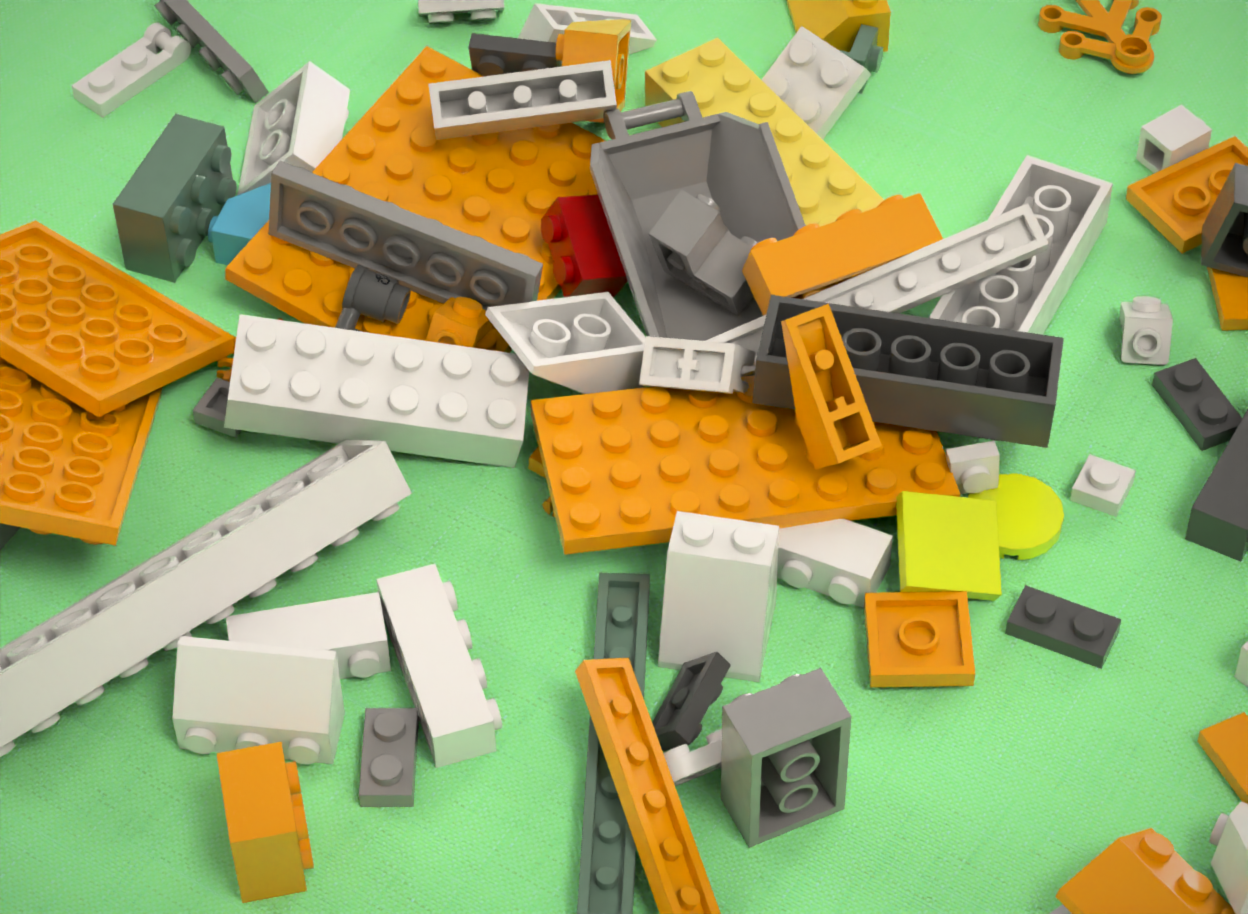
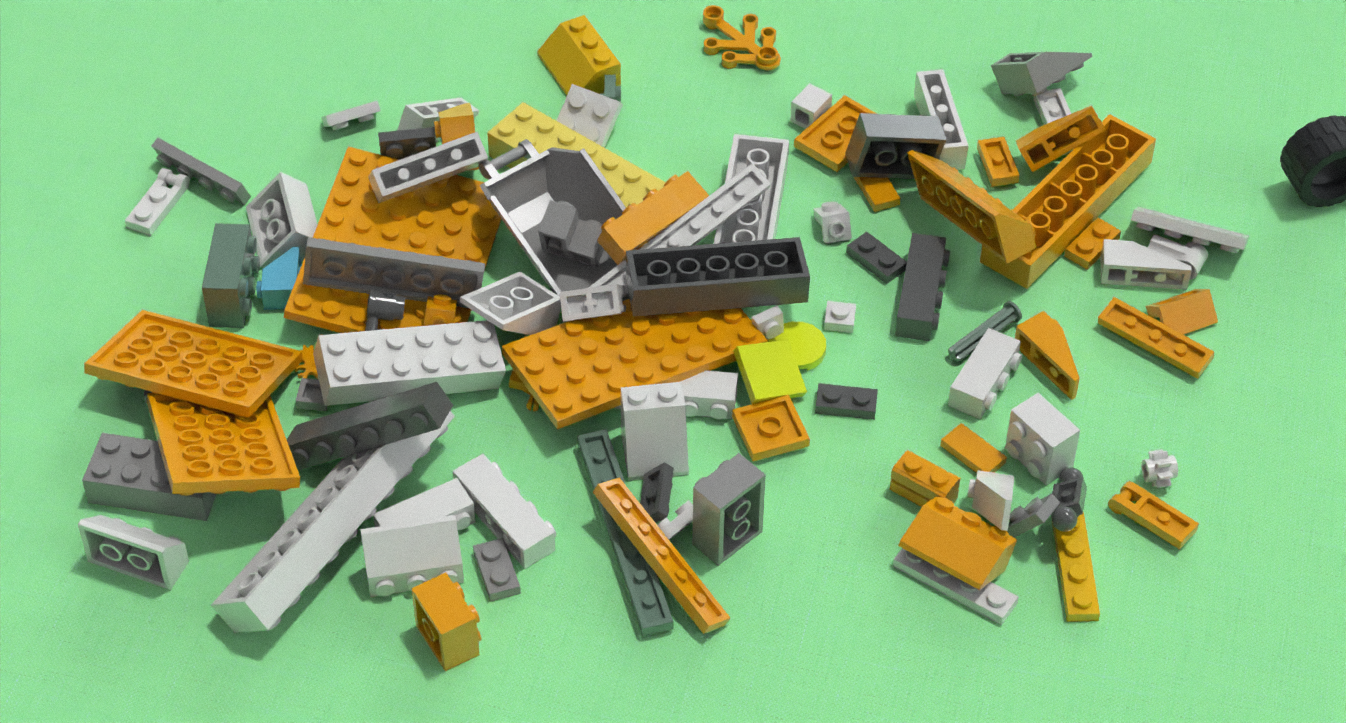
camera: 20 degrees left, 0 degrees up
red brick [541,194,628,297] -> none
light orange slope [781,304,882,469] -> none
none -> dark grey brick [287,382,453,470]
none -> light orange brick [889,450,961,507]

